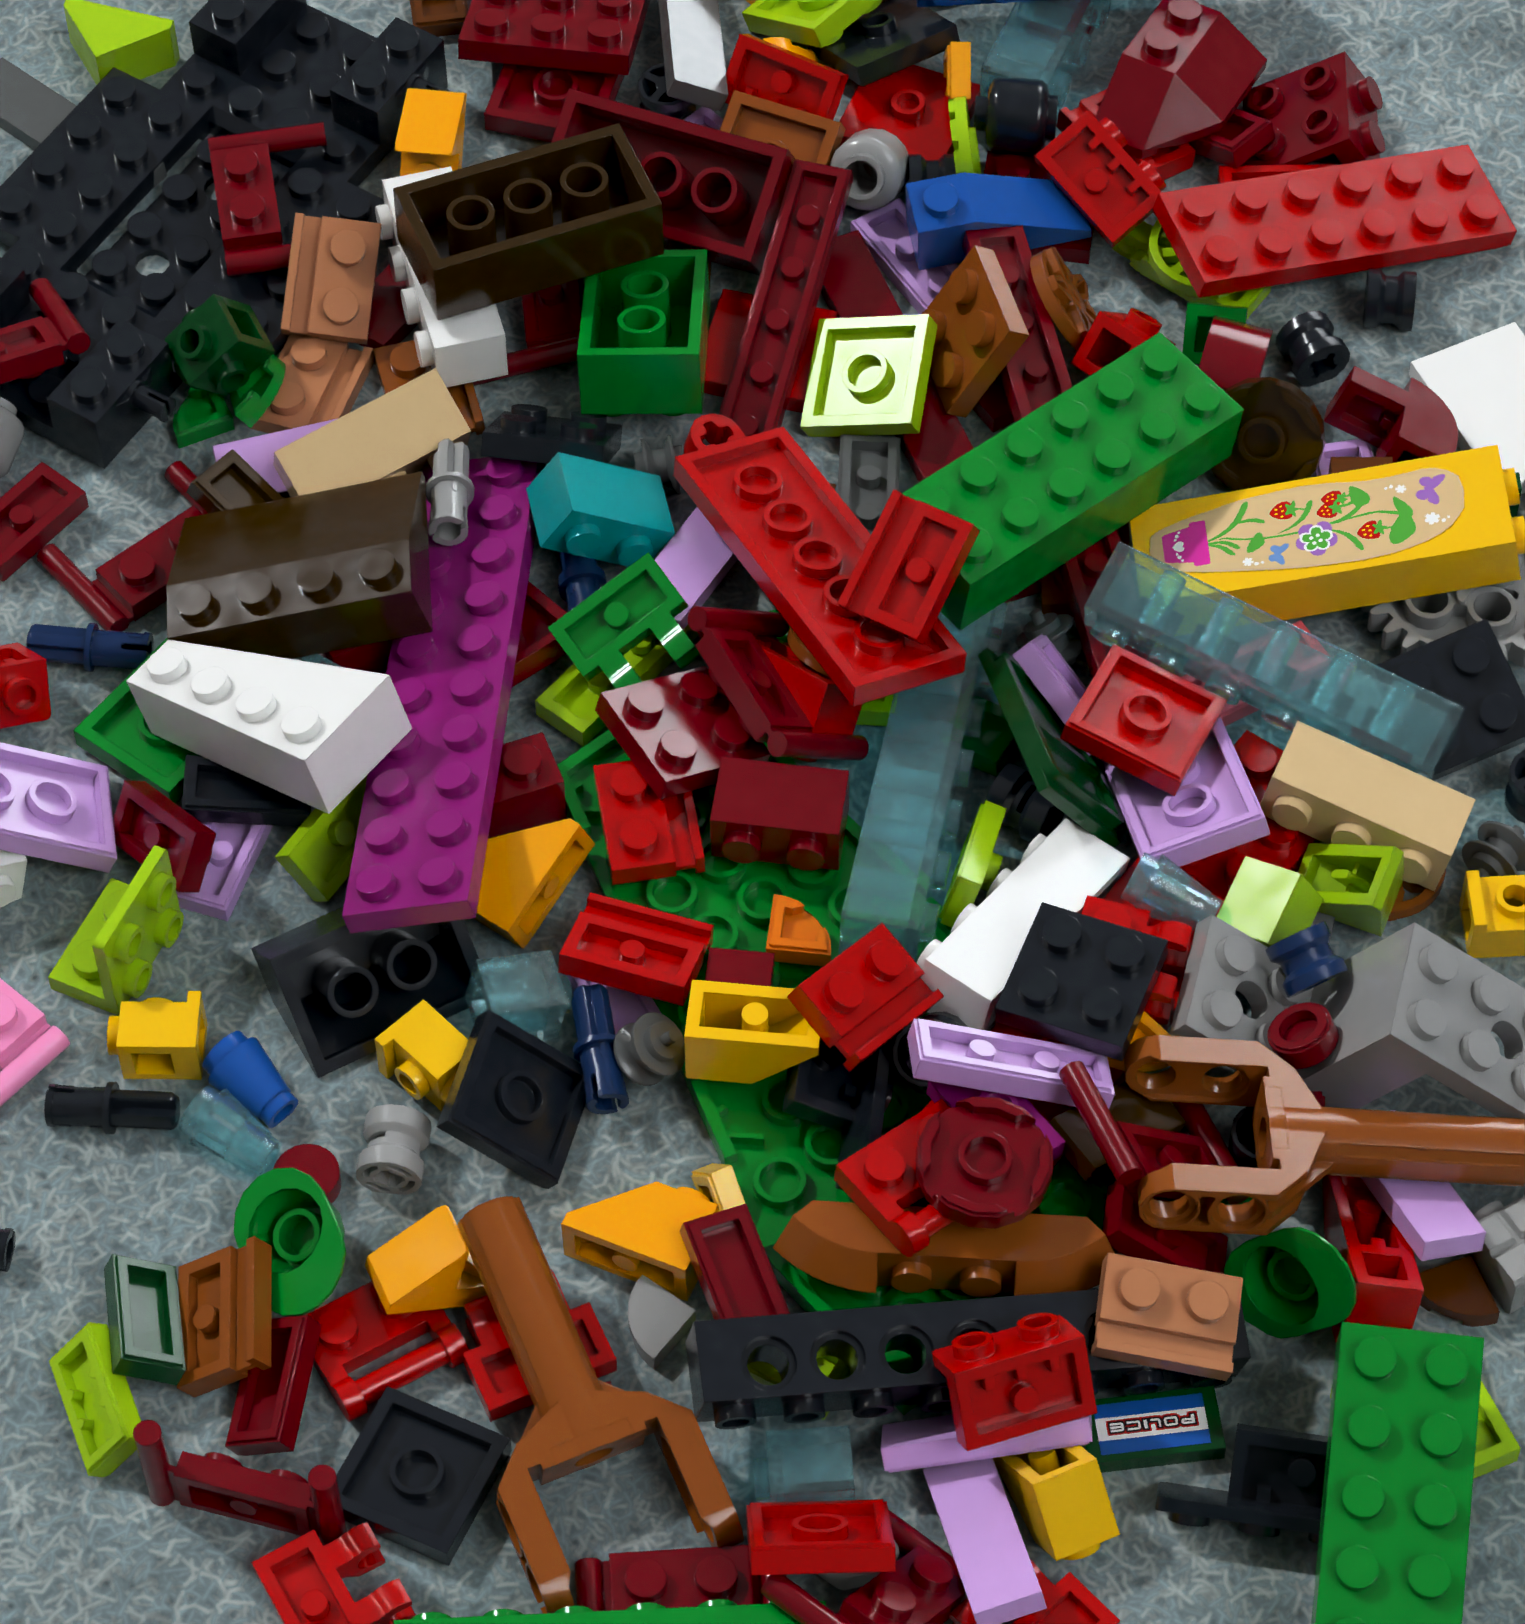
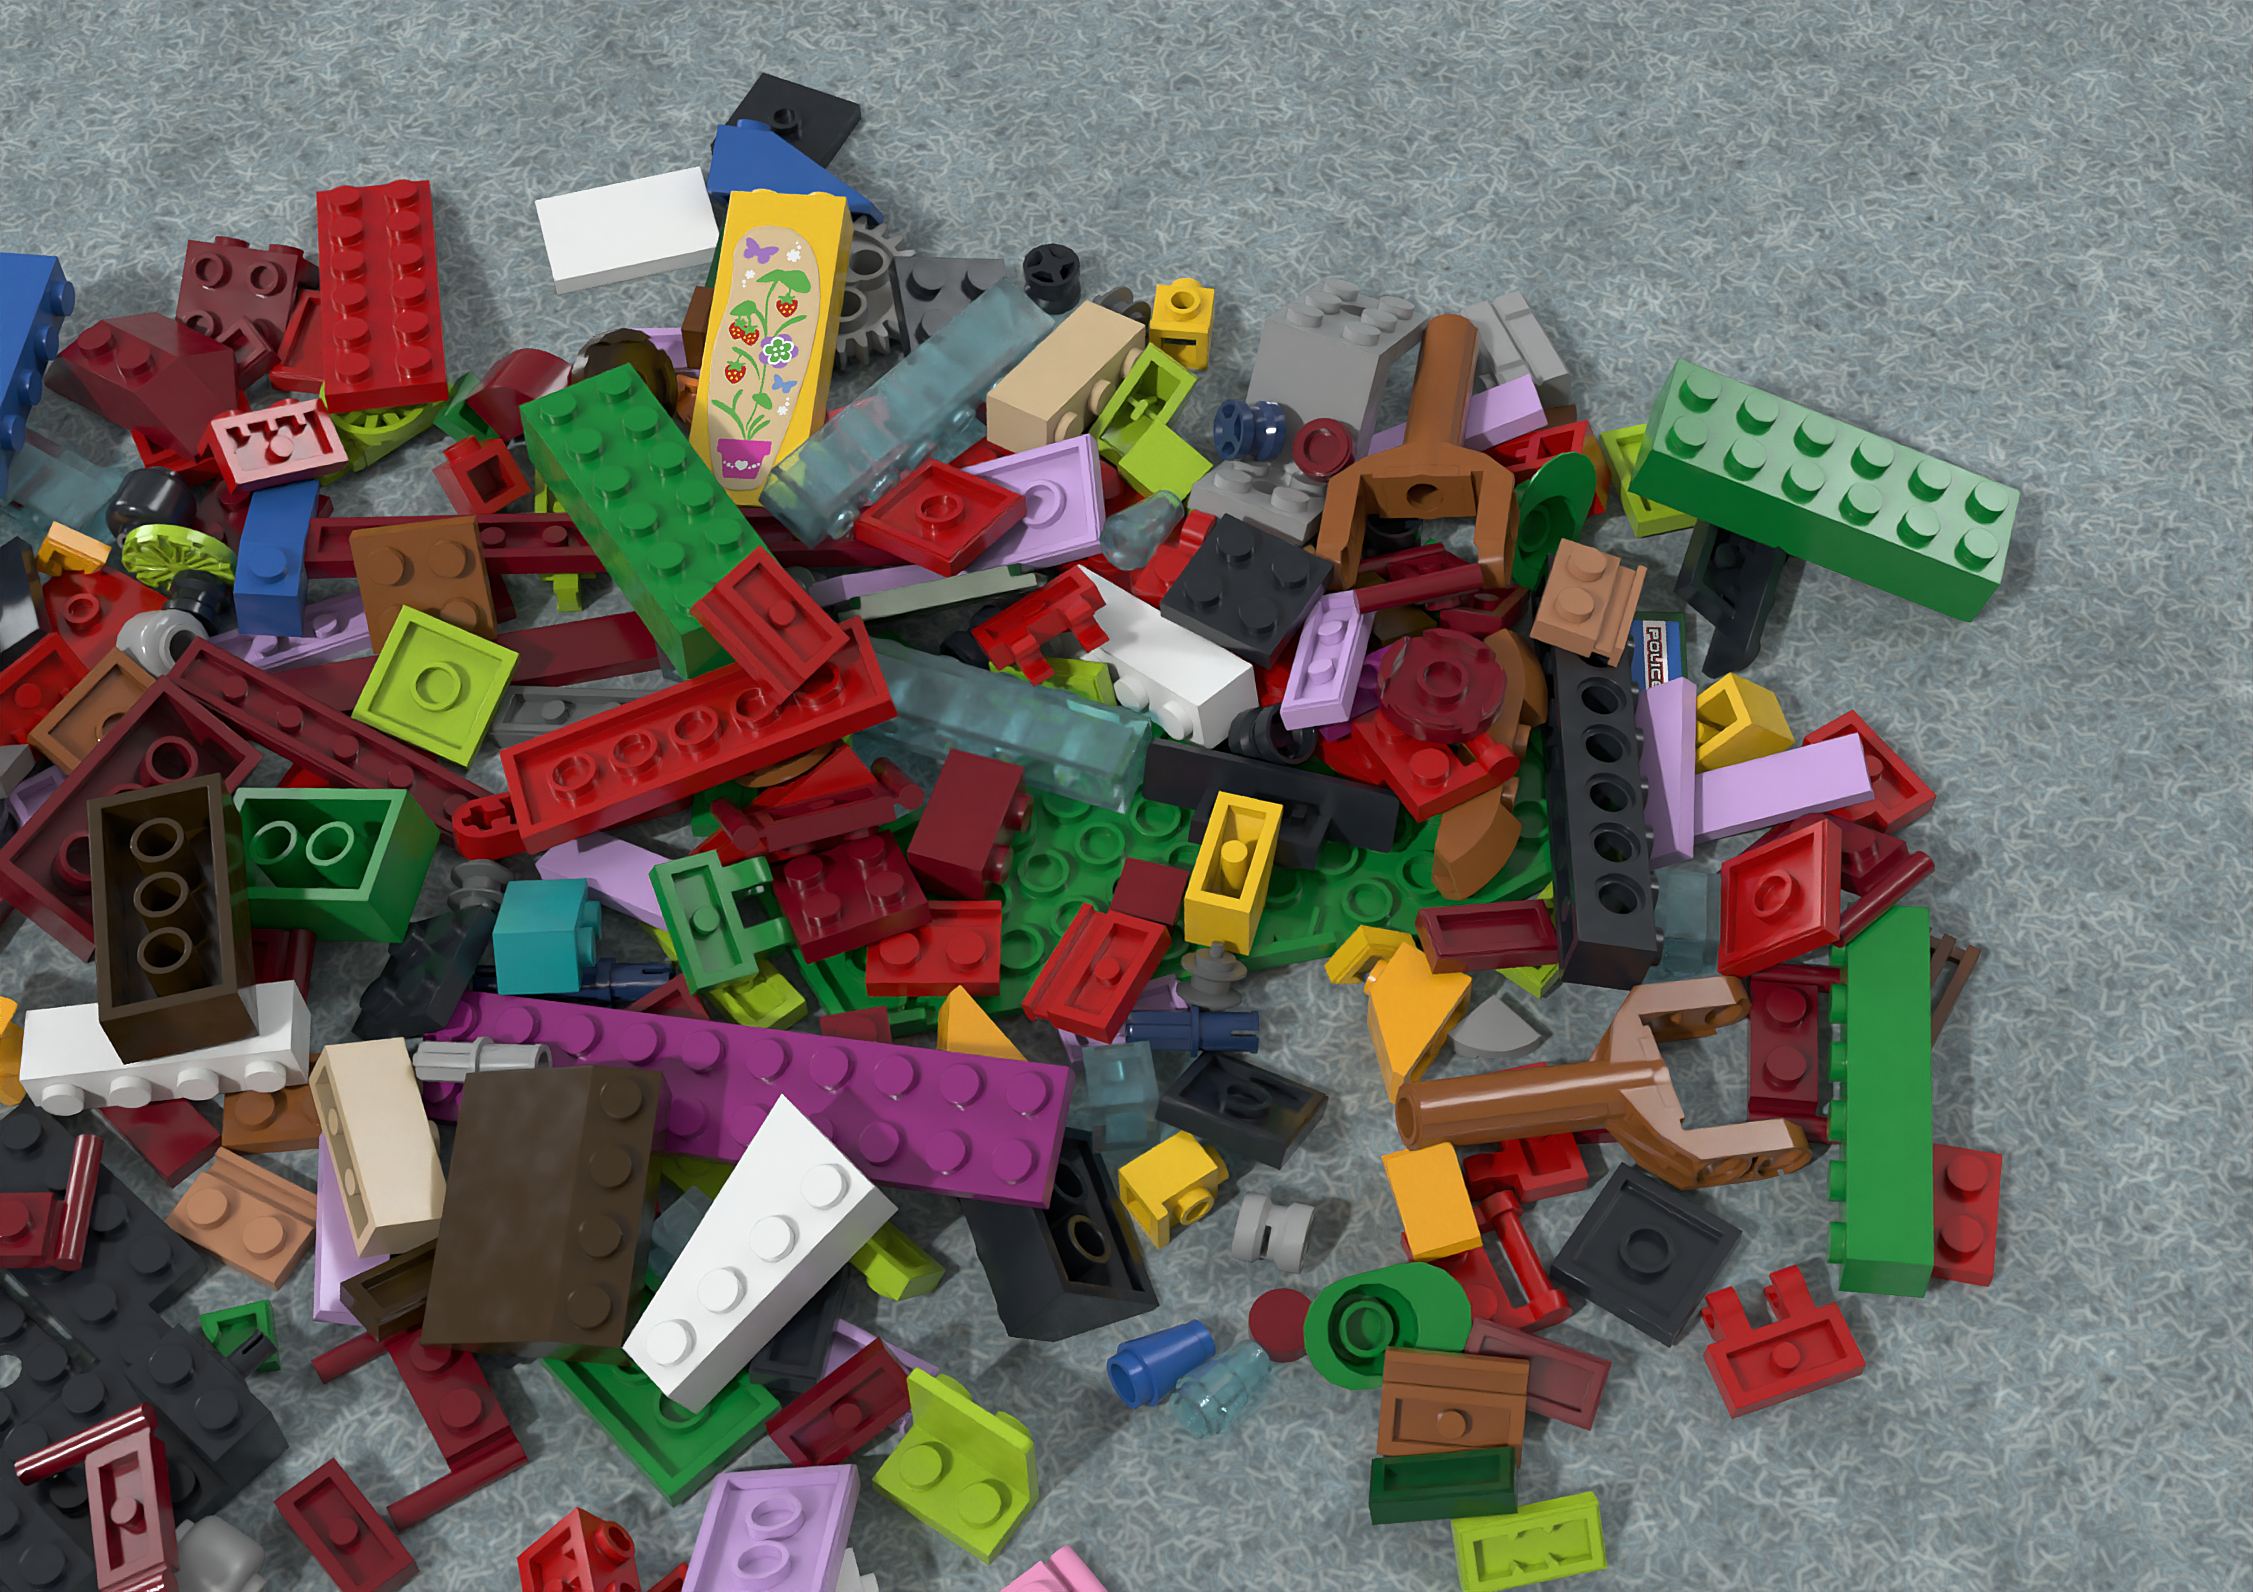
camera: 80 degrees left, 0 degrees up
dark blue axle [26,623,154,672] -> none
black axle [44,1082,180,1134] -> none
yellow brick [107,991,208,1080] -> none
dark red plate [133,1420,347,1546] -> none
dark green brick [164,294,275,396] -> none
green tile [229,354,286,428] -> none
nougat plate [281,213,382,345] -> none
orange tile [766,894,831,966] -> none
red plate [787,922,944,1072] -> none
red bracket [932,1313,1097,1451] -> none
dark orange wheel [1030,247,1097,351] -> none
black wheel [1275,311,1350,387] -> none
dark red brick [1324,366,1458,463] -> none
black wheel [1363,268,1417,331] -> none
none -> red plate [971,565,1110,687]

